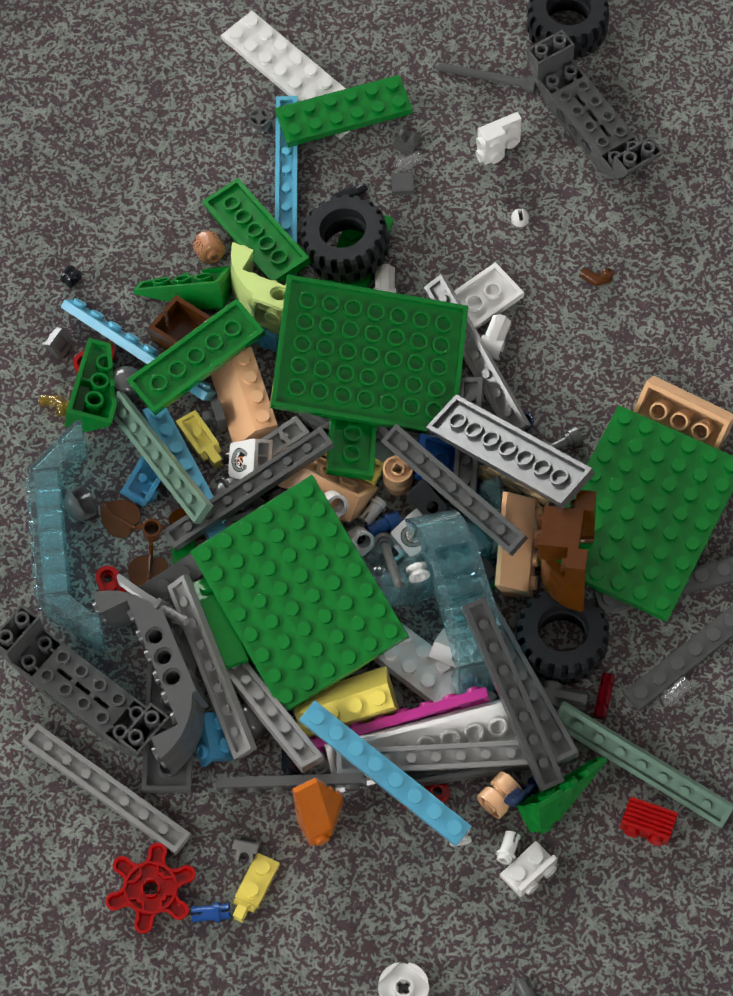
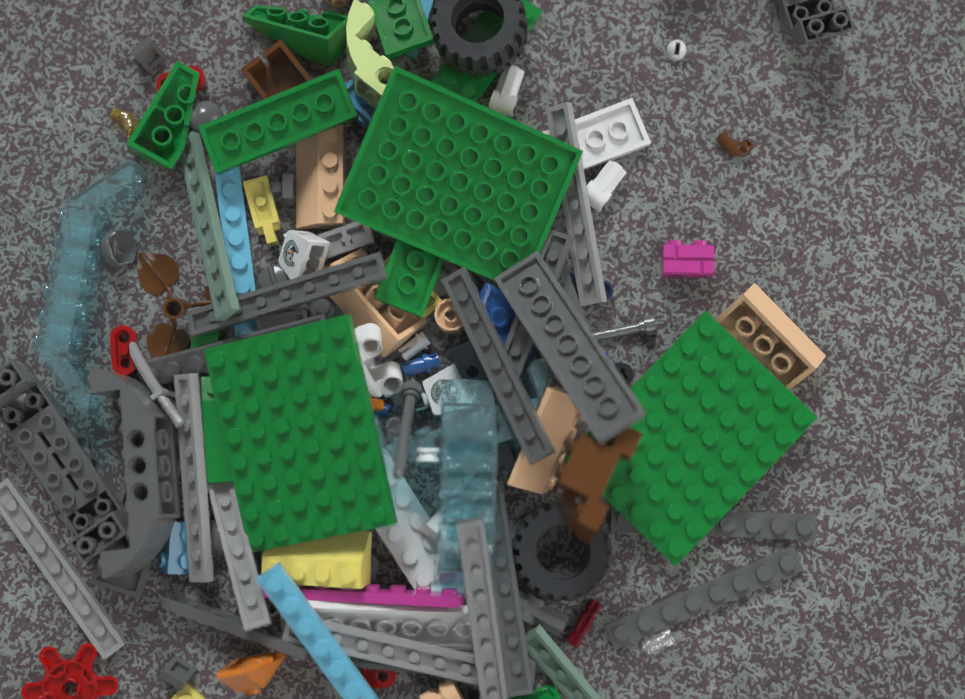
camera: 15 degrees right, 20 degrees up
medium azure plate [61,298,217,401] -> none
dark azure bracket [120,456,164,507] -> none
none -> dark pink brick [660,240,714,278]

